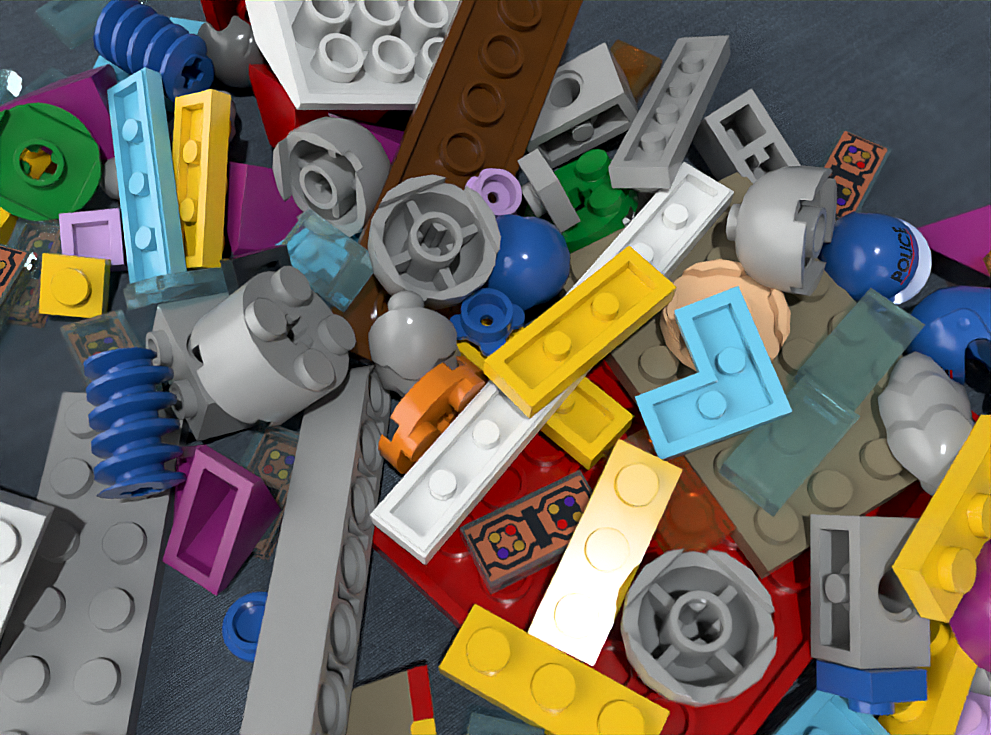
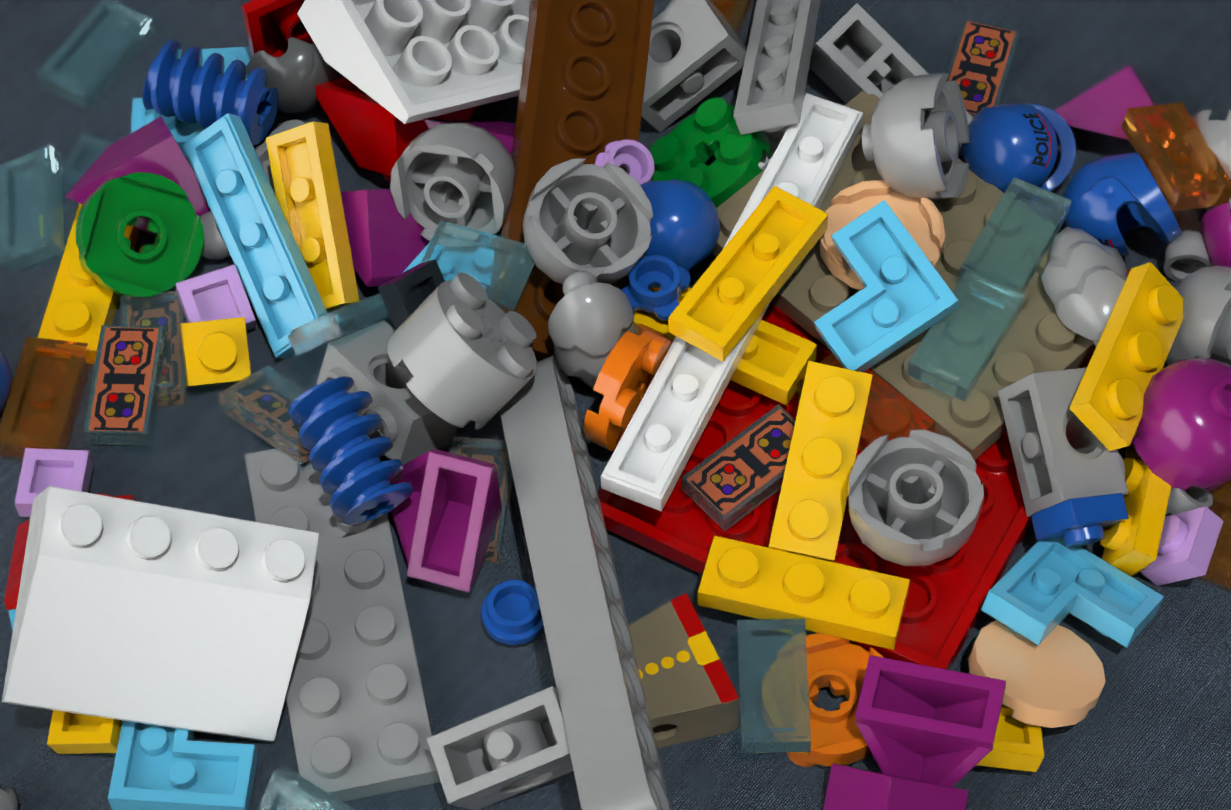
camera: 10 degrees left, 5 degrees down
light grey plate [517,148,580,232] -> none

